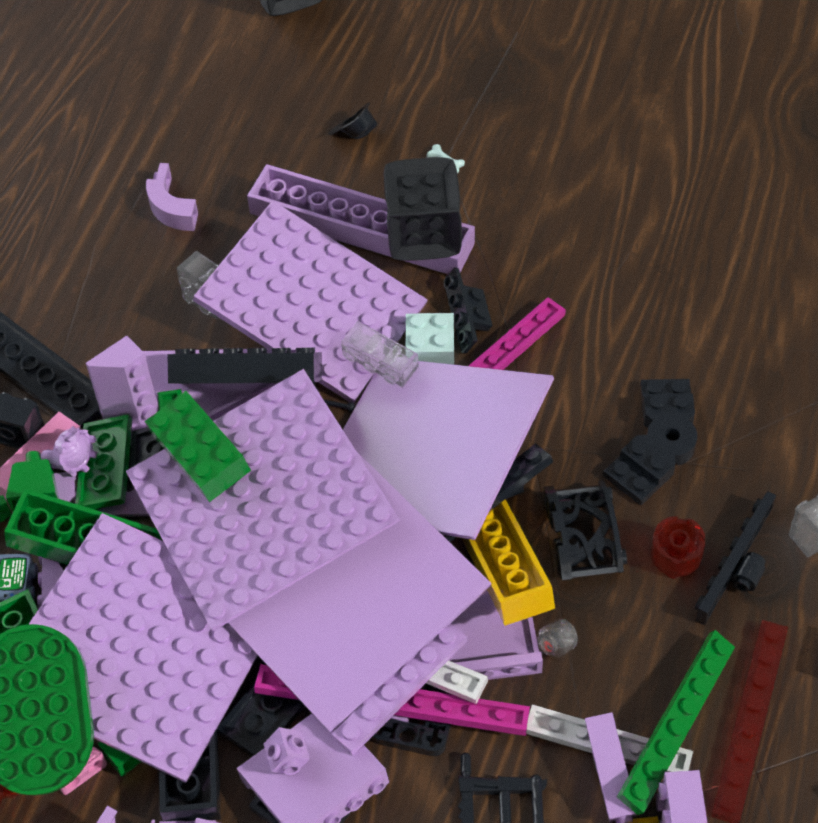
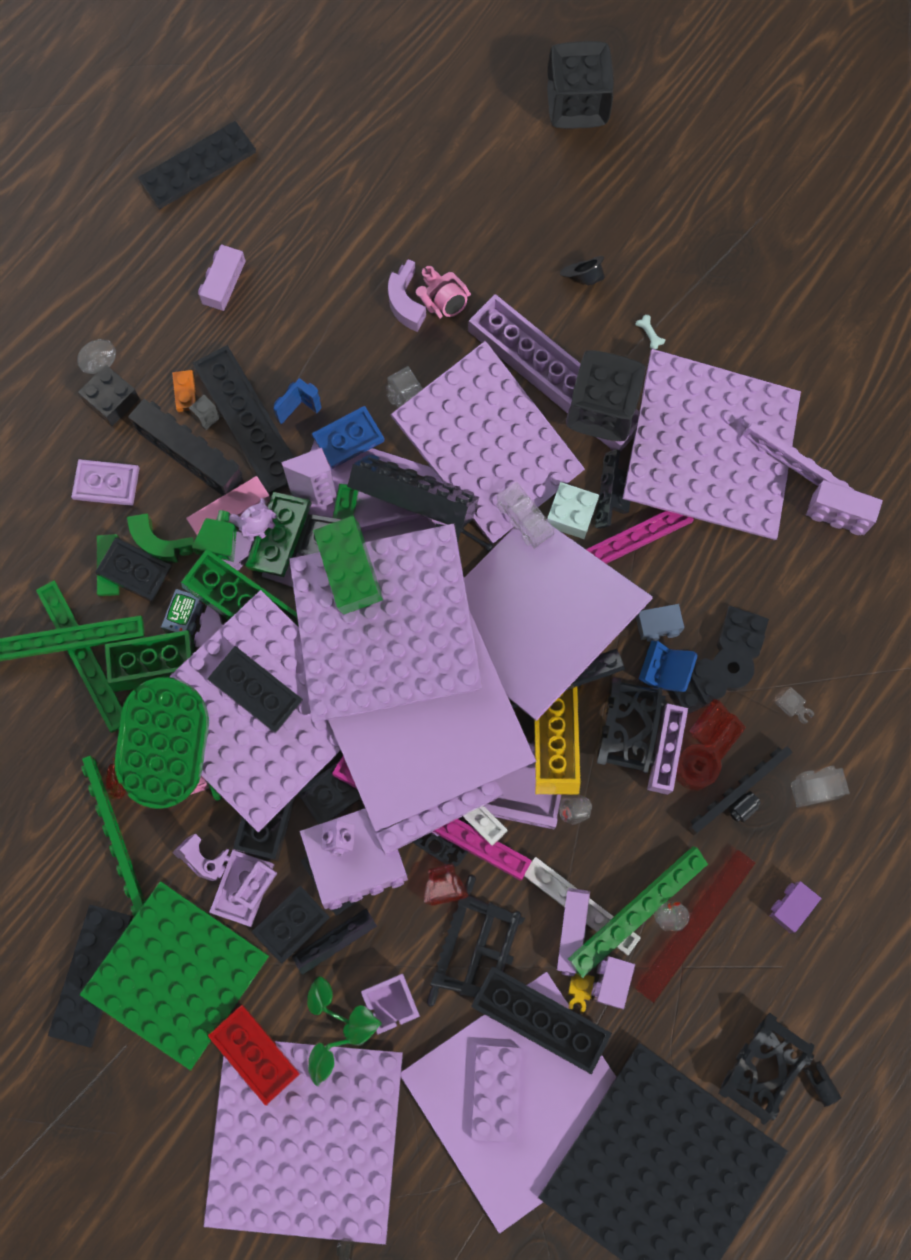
camera: 15 degrees right, 20 degrees up
none -> black plate [207,646,303,734]
none -> blue bracket [273,378,322,424]
none -> blue plate [312,406,385,469]
none -> bright pink piece [416,266,471,319]
none -> clear red piece [424,863,468,906]
none -> lavender baseplate [623,349,801,540]
none -> sand blue brick [636,604,684,642]
none -> blue bracket [639,640,698,692]
none -> lavender brick [647,704,688,795]
none -> clear head [655,902,689,931]
none -> clear red slope [689,699,746,760]
none -> lavender plate [742,422,854,490]
none -> clear plate [775,687,814,724]
none -> lavender brick [806,480,883,535]

